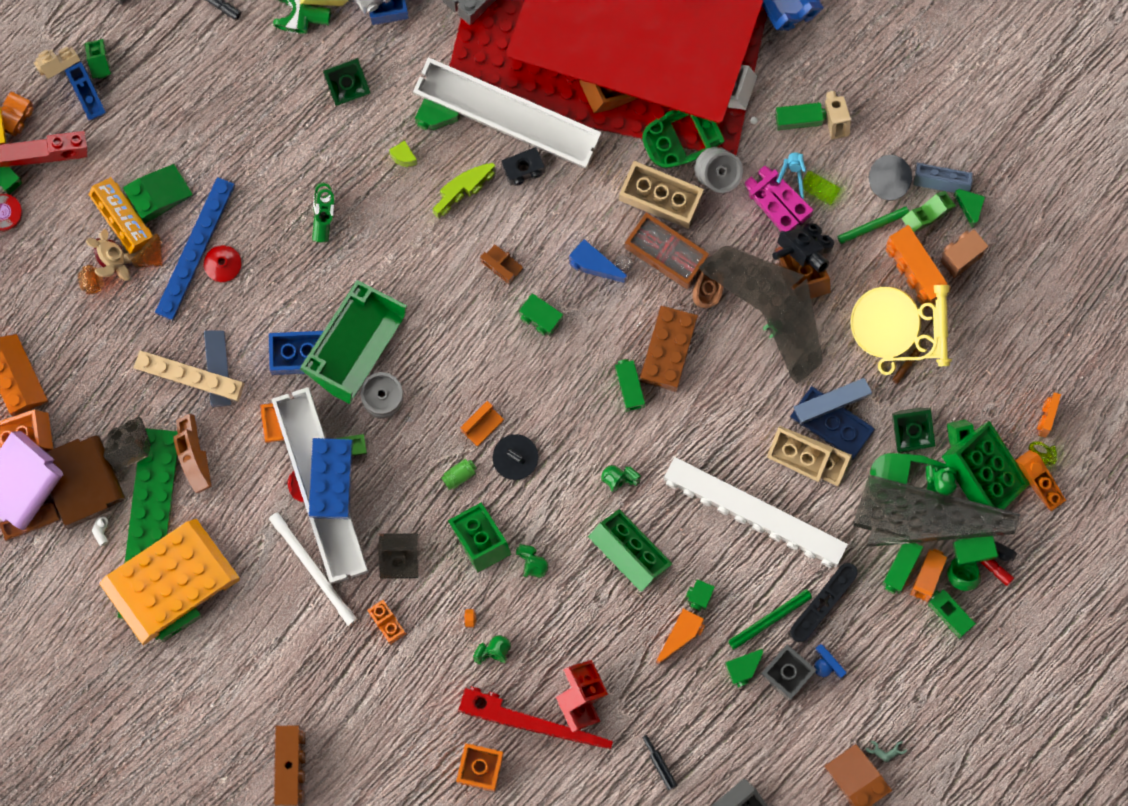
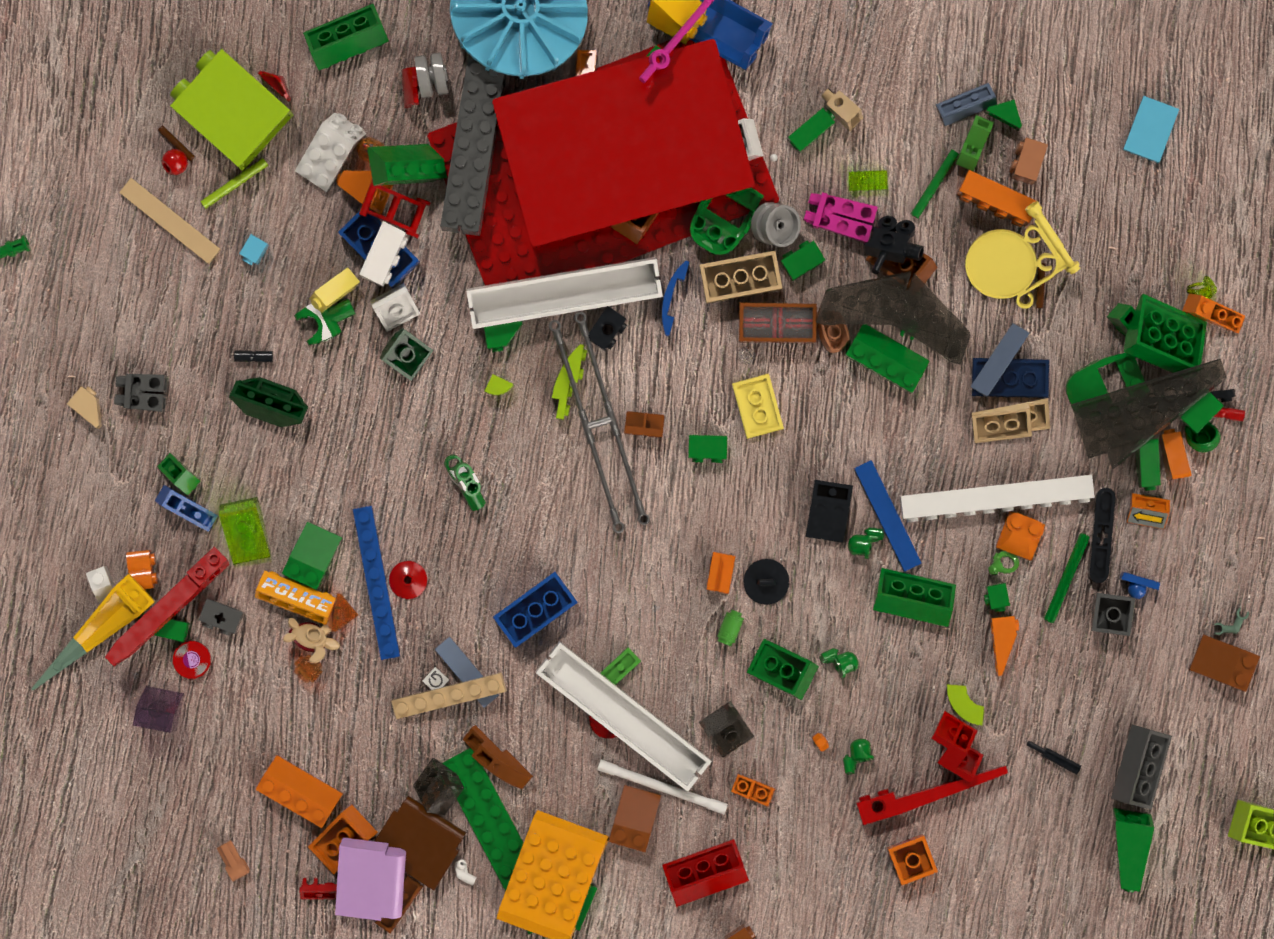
camera: 35 degrees left, 10 degrees up
tan plate [33,47,81,79] -> none
orange tile [260,403,284,443] -> none
green slope [300,280,407,404] -> none
blue brick [309,438,353,520] -> none
light grey wheel [360,372,404,418] -> none
blue slope [569,239,627,283] -> none
green brick [615,359,645,412] -> none
dark orange brick [640,305,698,392] -> none
green slope [725,649,763,688] -> none
medium azure plant [777,152,806,199] -> none
shield [869,155,912,200] -> none
dark green slope [892,407,936,452] -> none
green piece [926,465,957,495] -> none
green brick [927,589,976,639] -> none
orange plate [1037,392,1061,438] -> none
none -> dark grey brick [199,599,245,636]
none -> clear neon green slope [219,497,271,565]
none -> dark green wedge [229,377,308,428]
none -> white bracket [370,283,420,332]
none -> white tile [423,667,449,690]
none -> flat silver bar [549,312,650,533]
none -> dark orange slope [608,785,661,852]
none -> blue slope [662,261,689,337]
none -> red slope [662,839,749,907]
none -> light yellow tile [732,374,784,439]
none -> green brick [781,240,826,282]
none -> black slope [805,480,853,543]
none -> green slope [845,323,930,394]
none -> blue tile [854,460,922,572]
none -> lime tile [947,684,984,726]
none -> bright green piece [988,551,1019,575]
none -> orange slope [995,511,1045,561]
none -> medium azure tile [1123,96,1179,163]
none -> panel [1127,493,1170,529]

